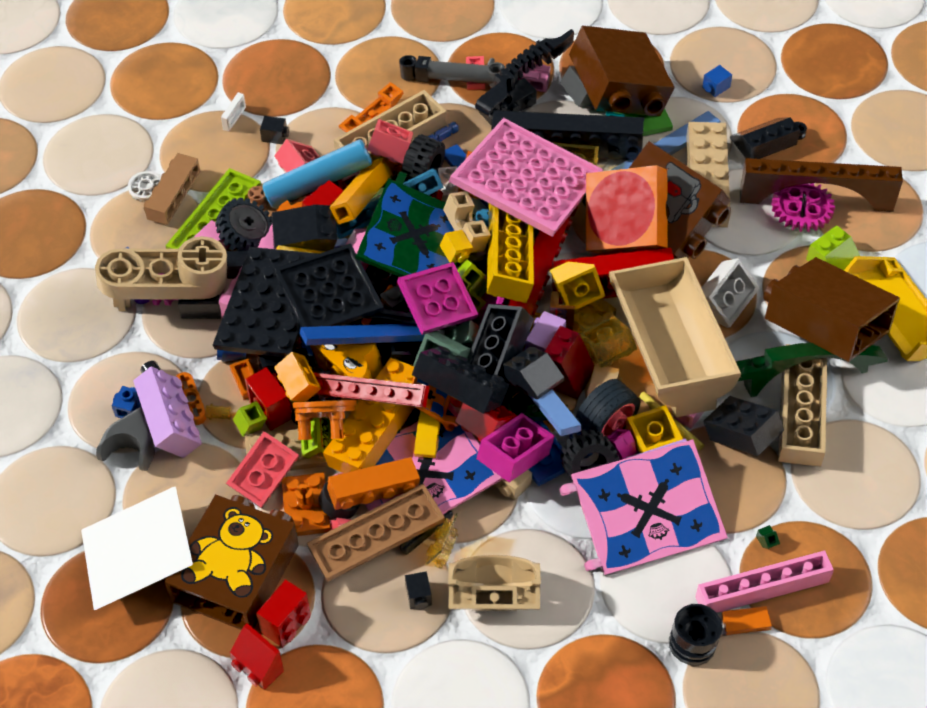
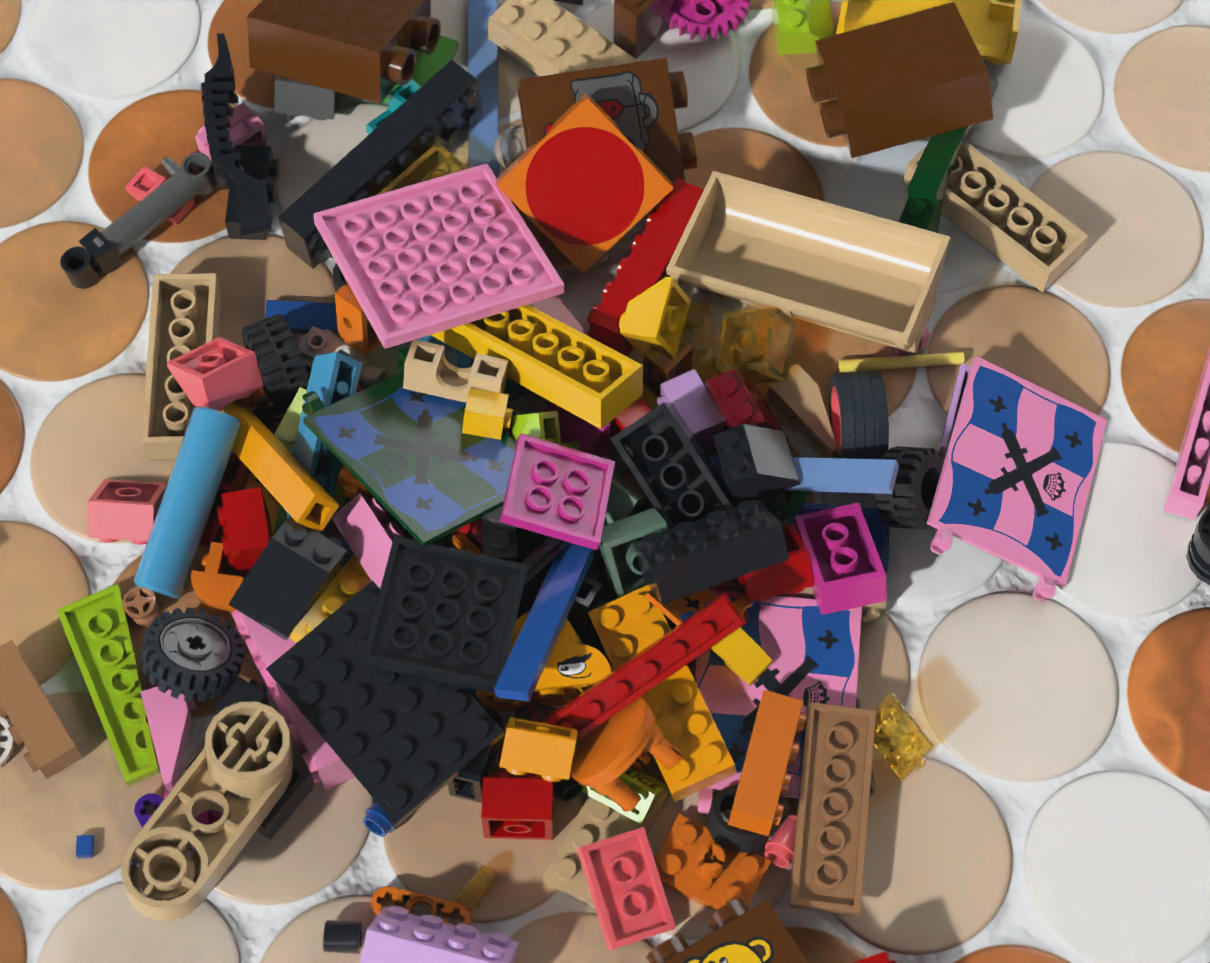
camera: 55 degrees left, 10 degrees up
orange tile [229,358,255,400] -> none
lime brick [233,401,267,437] -> none
black brick [260,116,289,145] -> none
orange slope [339,82,404,133] -> none
black brick [405,571,432,610] -> none
blue axle [428,122,459,142] -> none
tan piece [448,555,541,611] -> none
dark pink piece [607,428,637,460] -> none
yellow slope [625,405,683,453] -> none
white slope [701,258,759,328] -> none
black brick [703,396,784,456] -> none
dark green piece [756,525,780,549] -> none

